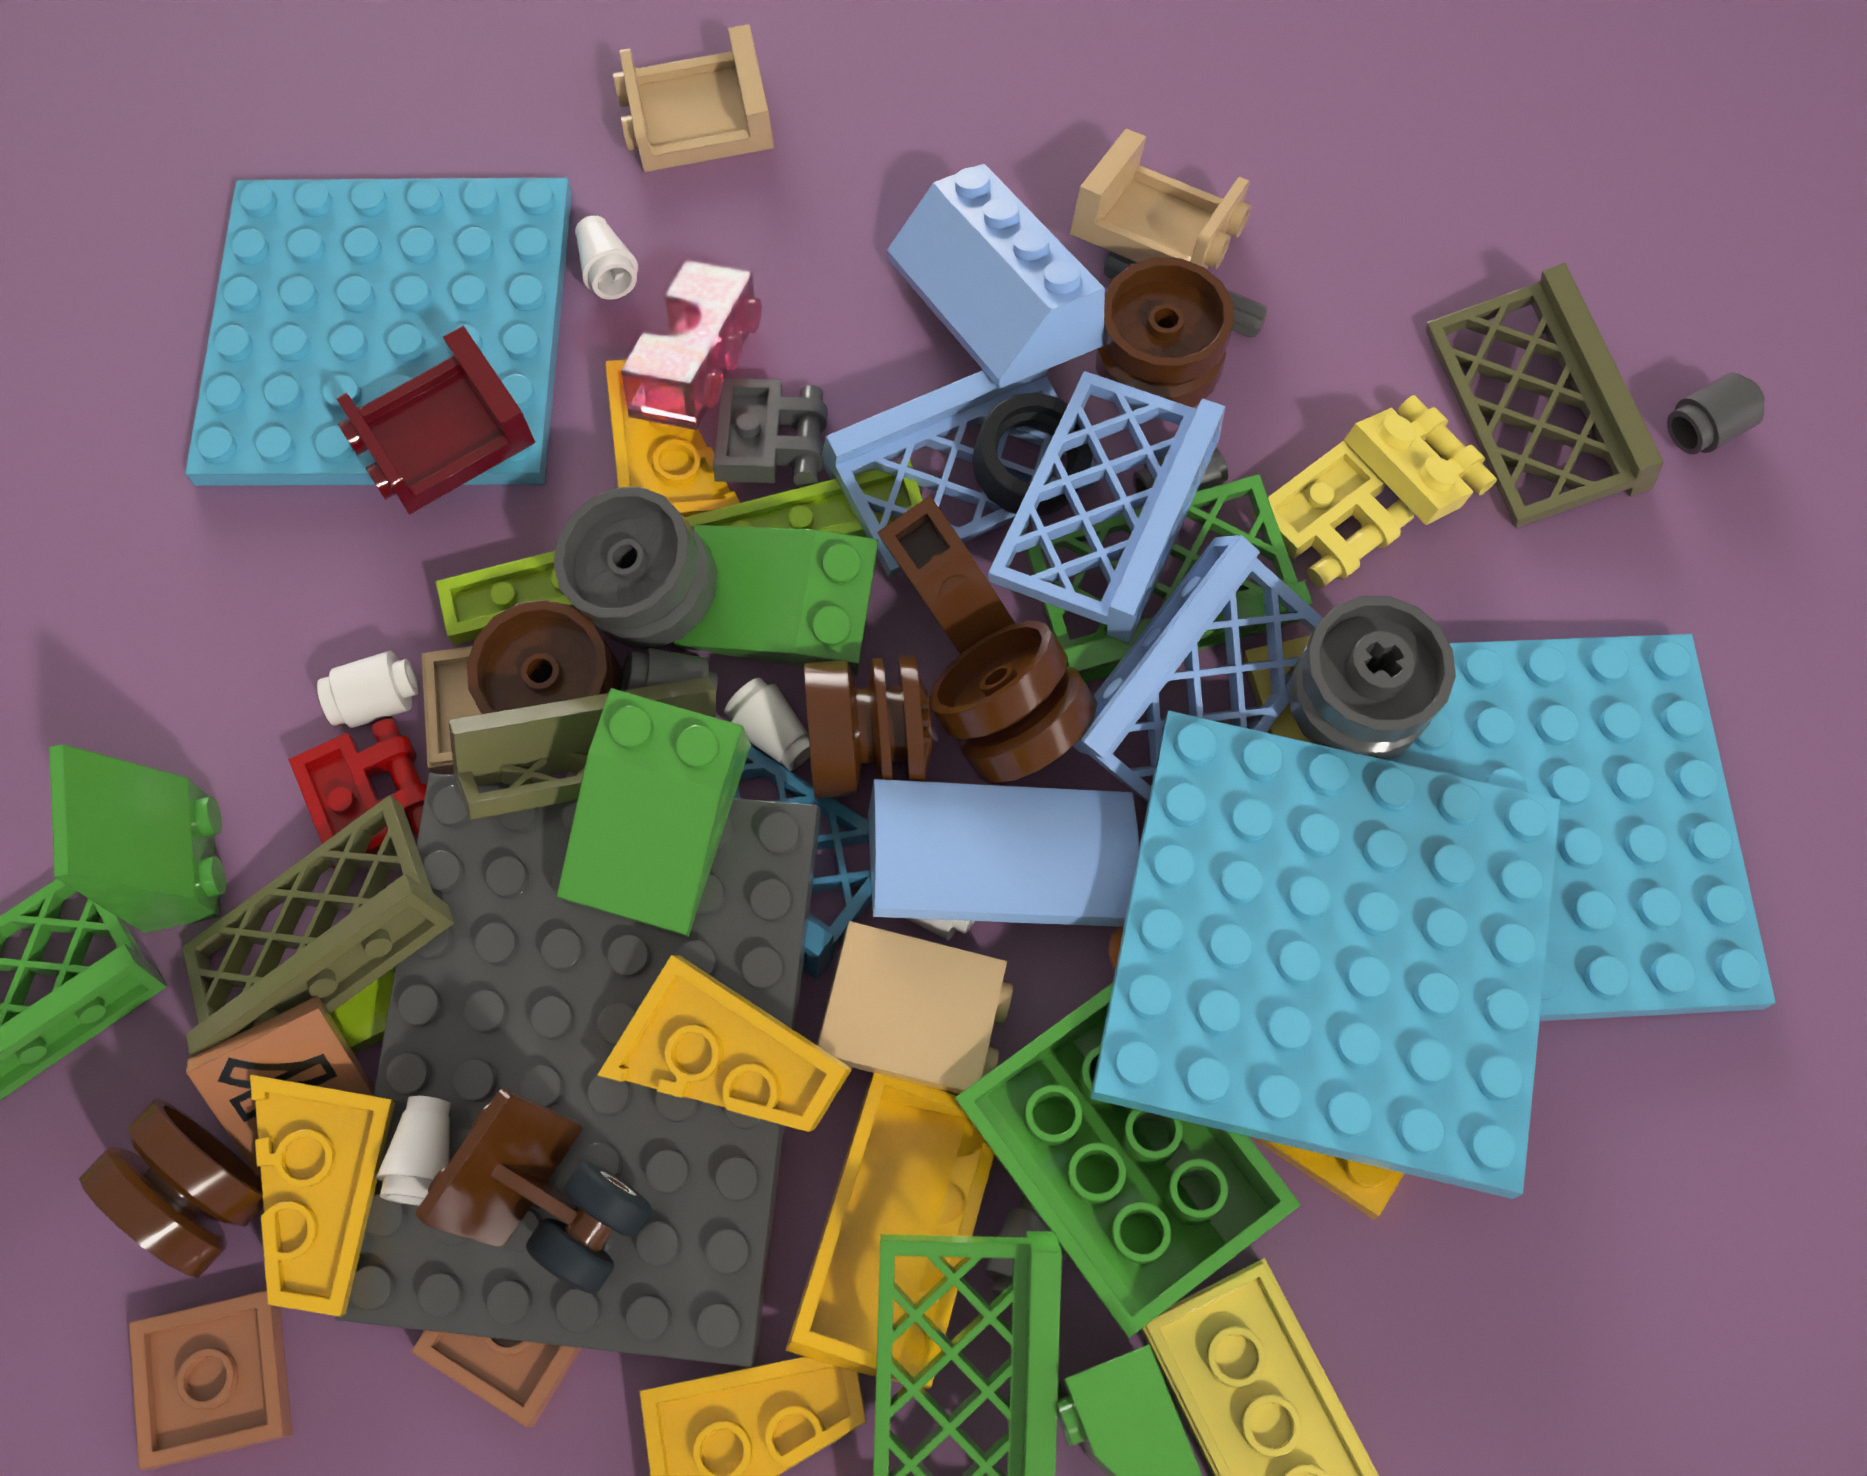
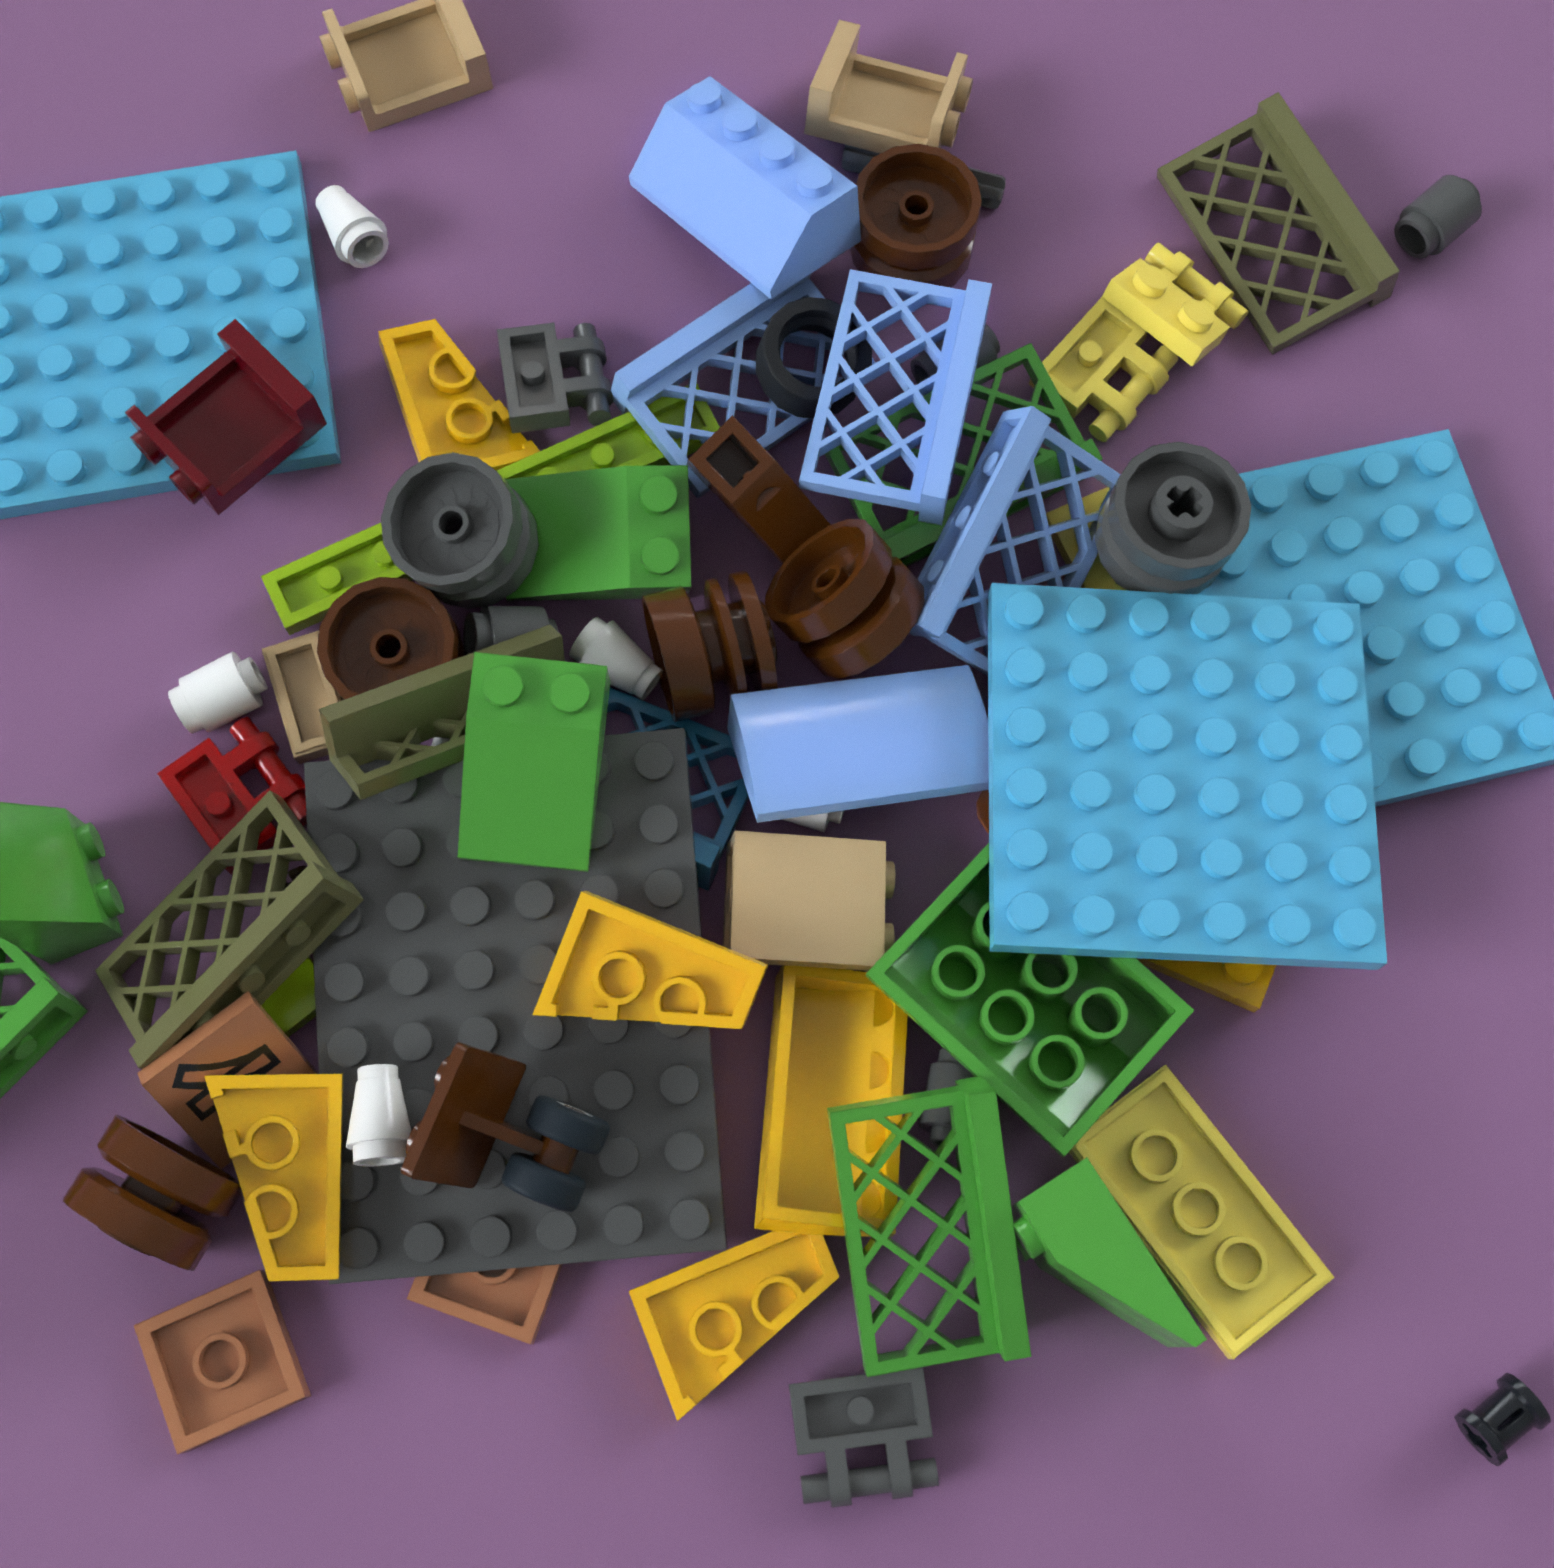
camera: 15 degrees left, 5 degrees up
clear pink arch [621,261,762,430] -> none

